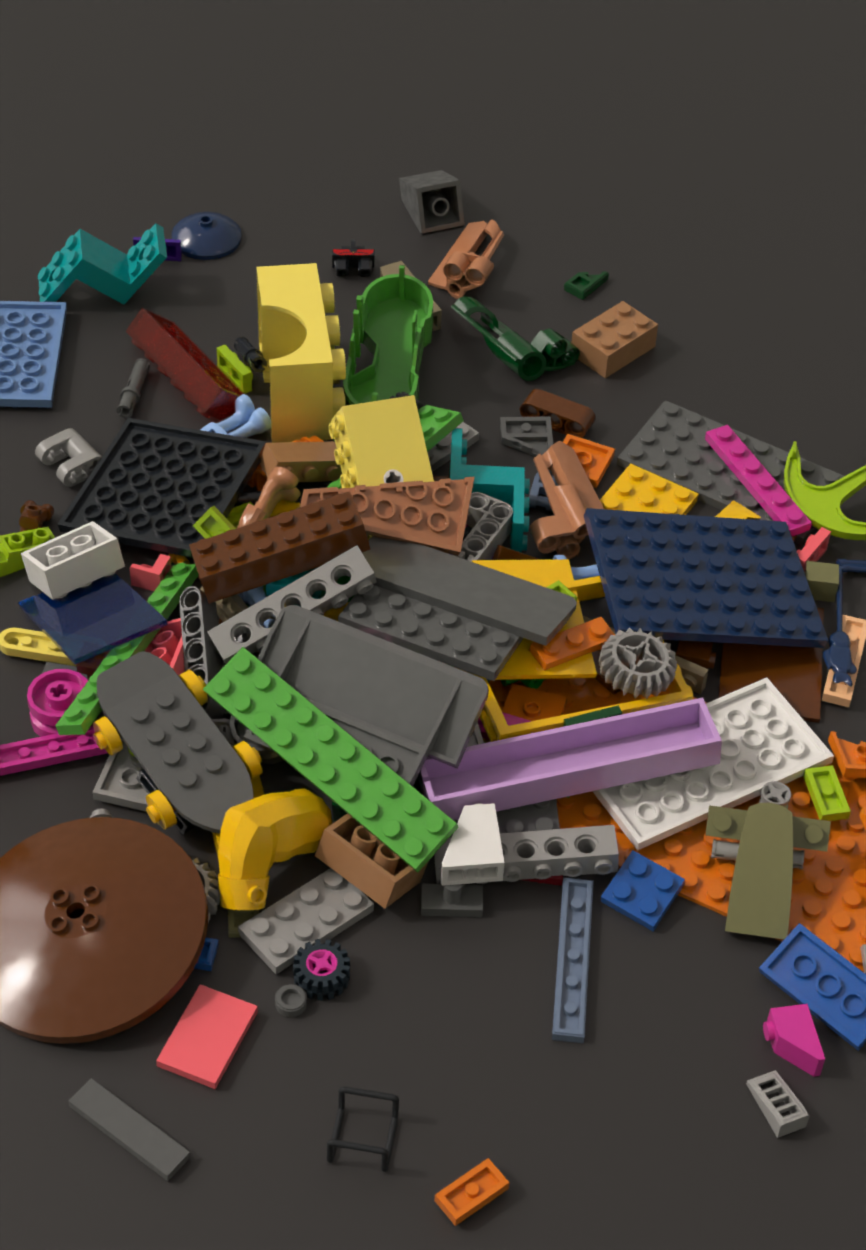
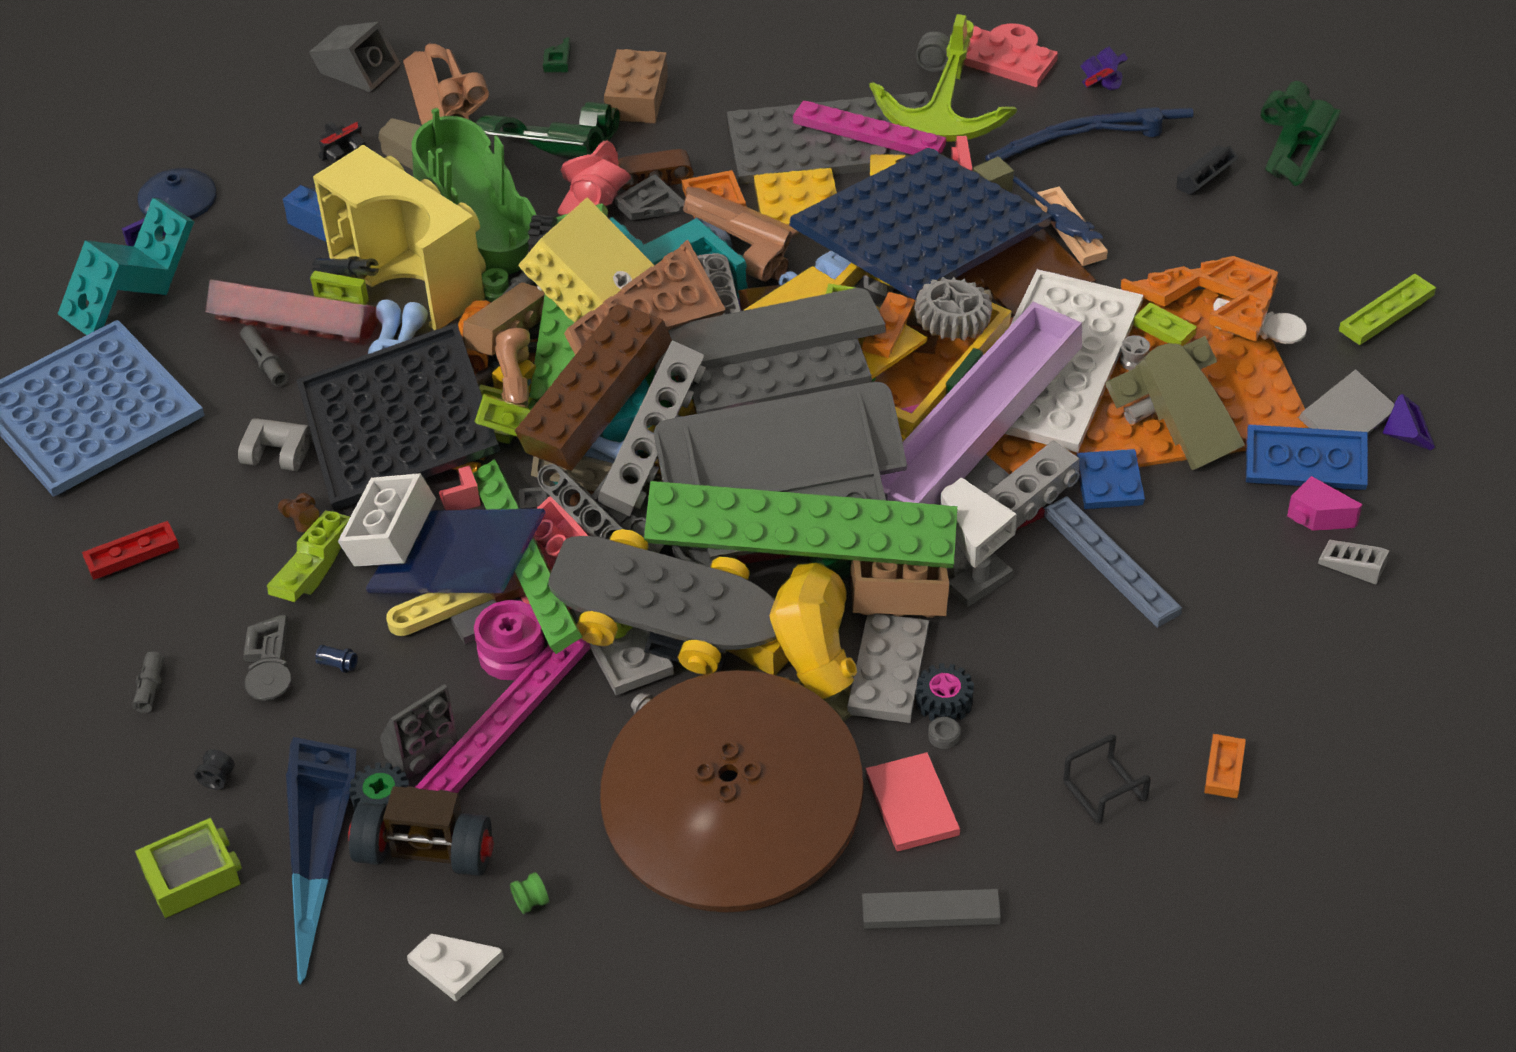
camera: 35 degrees left, 0 degrees up
none -> coral helmet [558,141,631,216]

